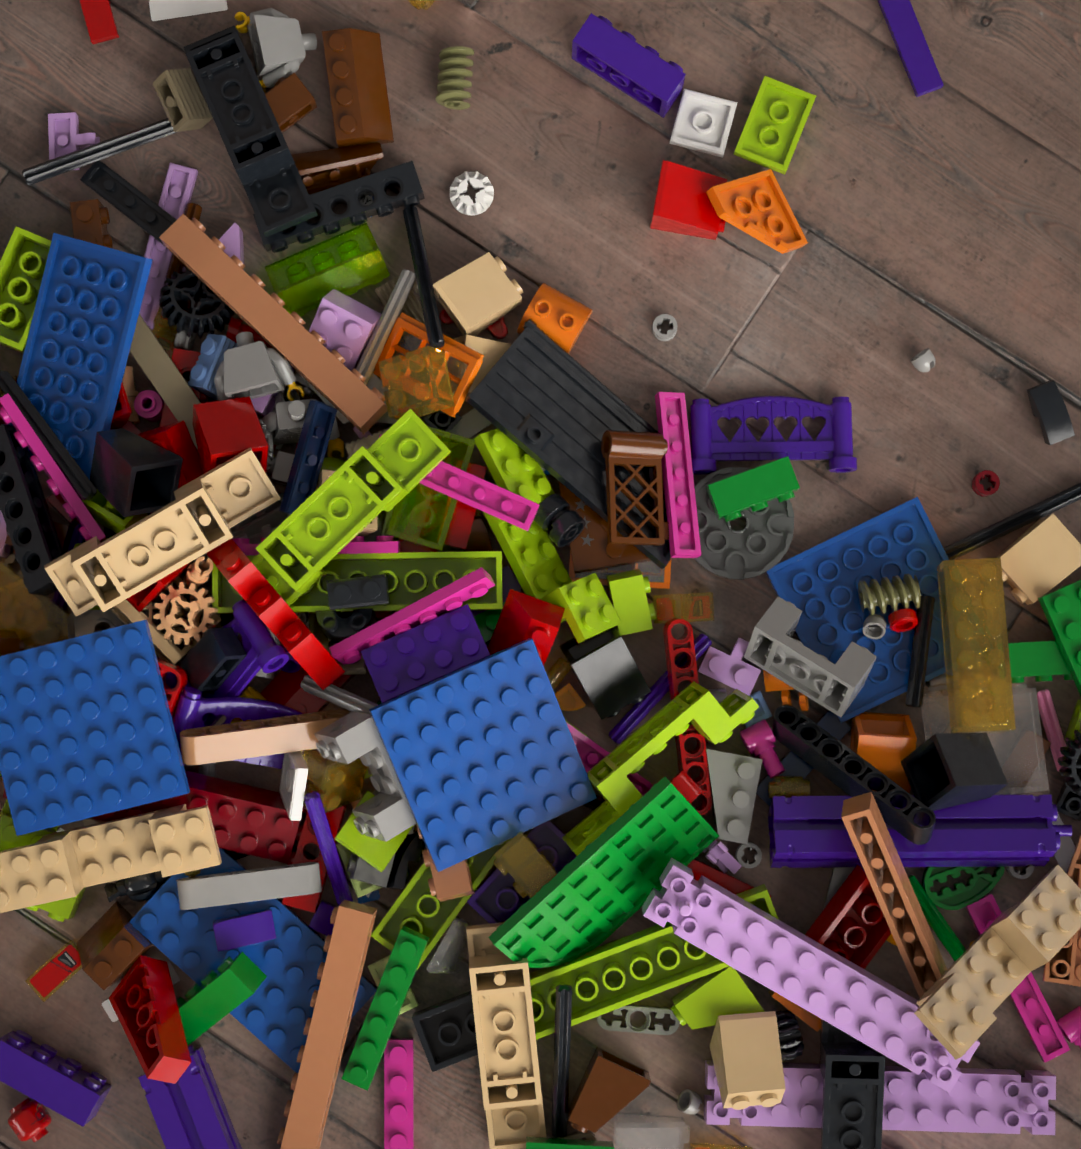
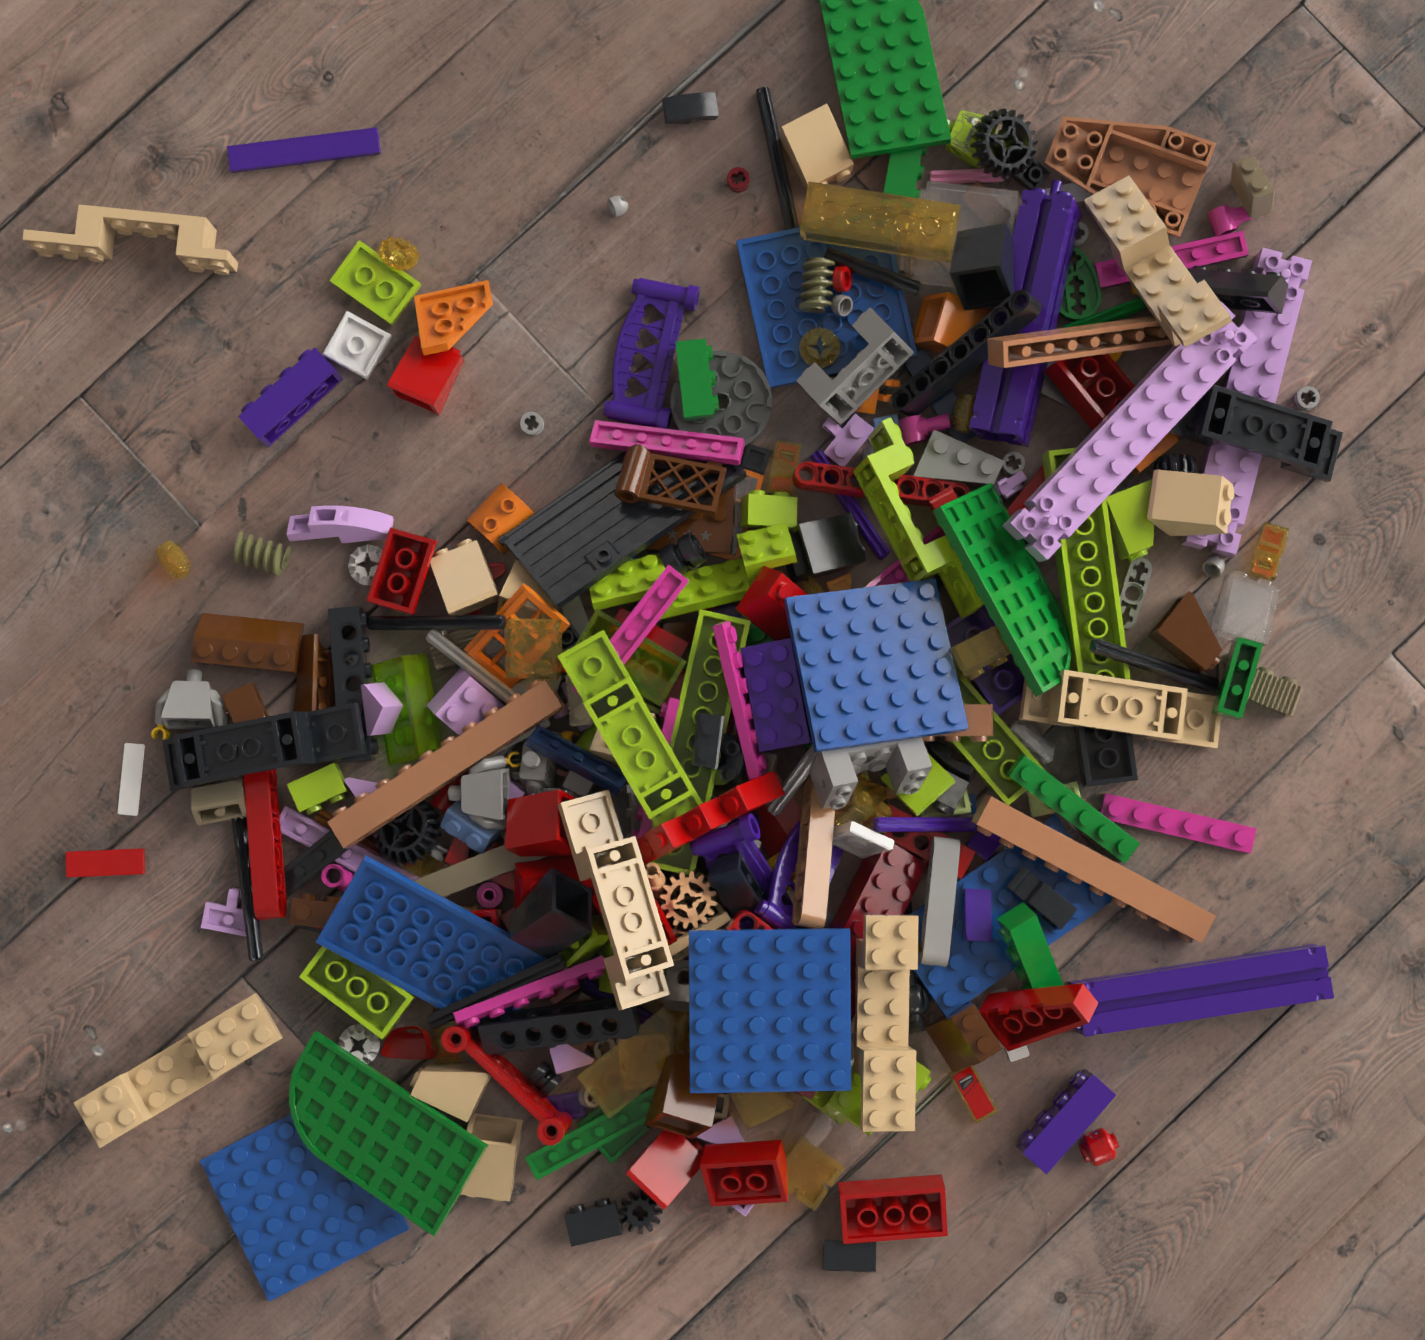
camera: 75 degrees left, 0 degrees up
none -> red beam [244,769,287,921]
none -> lavender slope [286,506,394,543]
none -> lime brick [287,763,351,815]
none -> dark pink pin [321,864,353,892]
none -> lavender slope [361,682,403,736]
none -> red slope [366,527,437,615]
none -> clear yellow gear [379,236,420,270]
none -> black tile [740,444,771,475]
none -> clear yellow gear [799,327,840,368]
none -> black piece [1006,866,1077,930]
none -> black slope [1187,266,1289,314]

